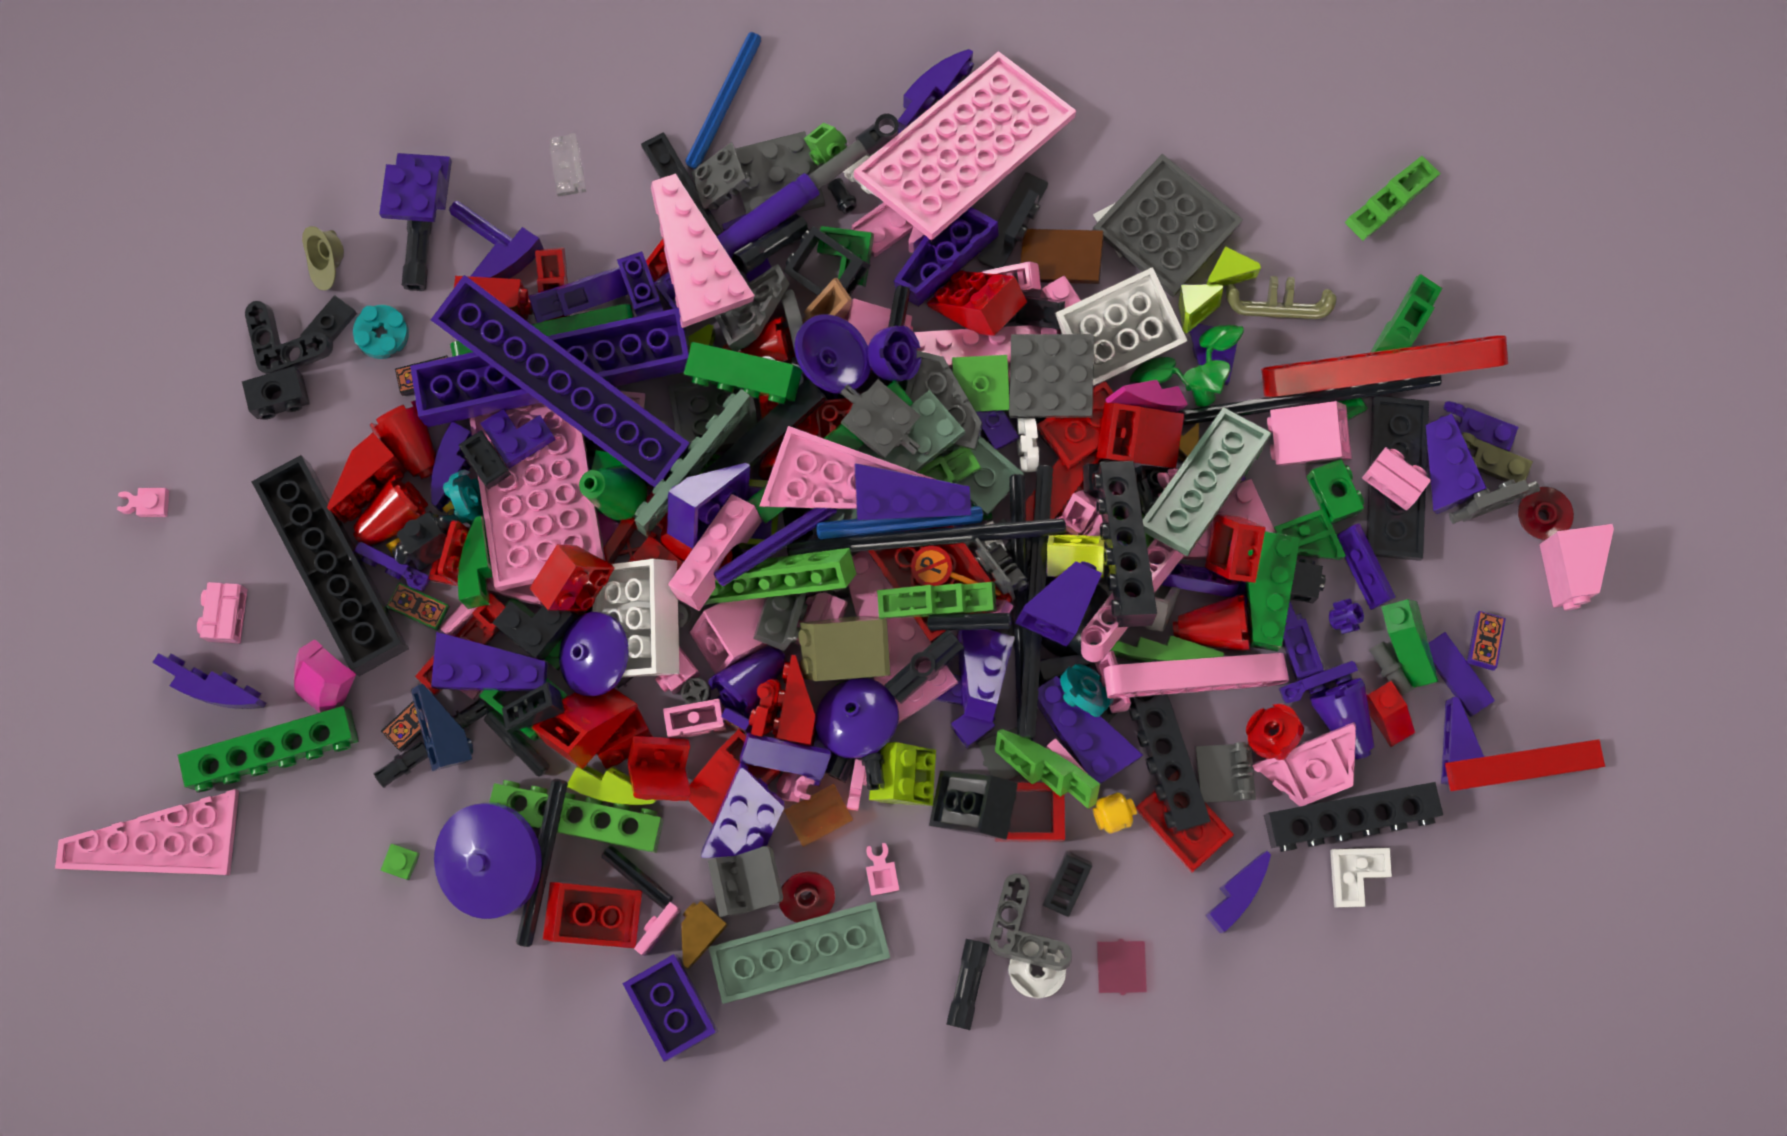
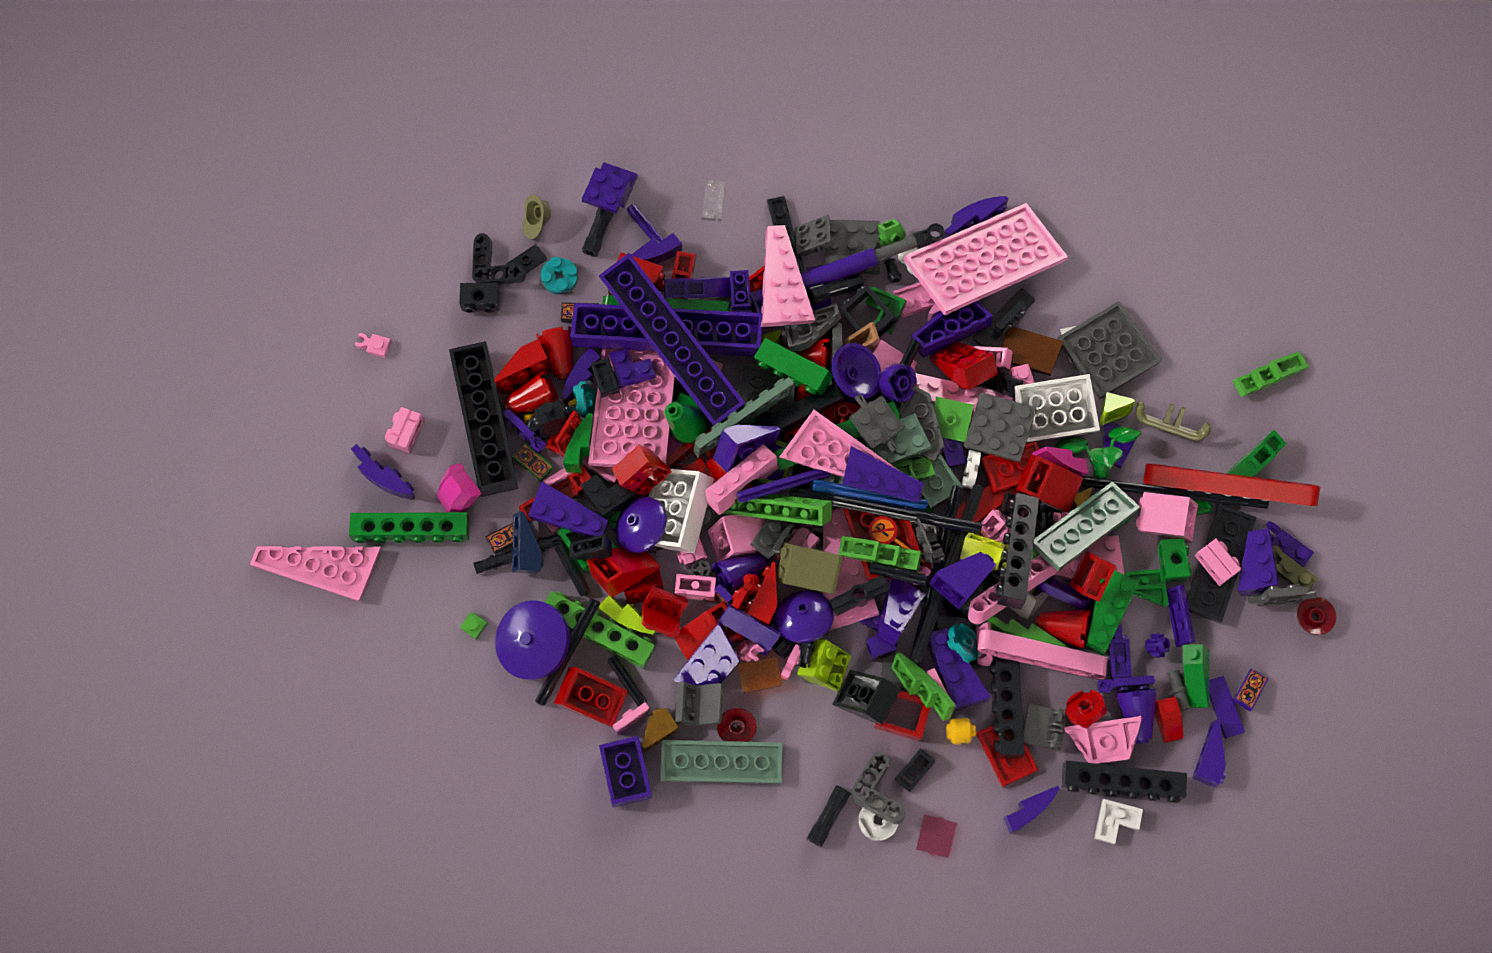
camera: 15 degrees right, 5 degrees down
blue axle [686,32,761,169] -> none
bright pink plate [866,843,899,896] -> none
lime slope [1206,246,1261,287] -> none
black brick [1290,559,1326,604] -> none
red tile [1445,739,1605,791] -> none
bright pink slope [1540,524,1614,611] -> none

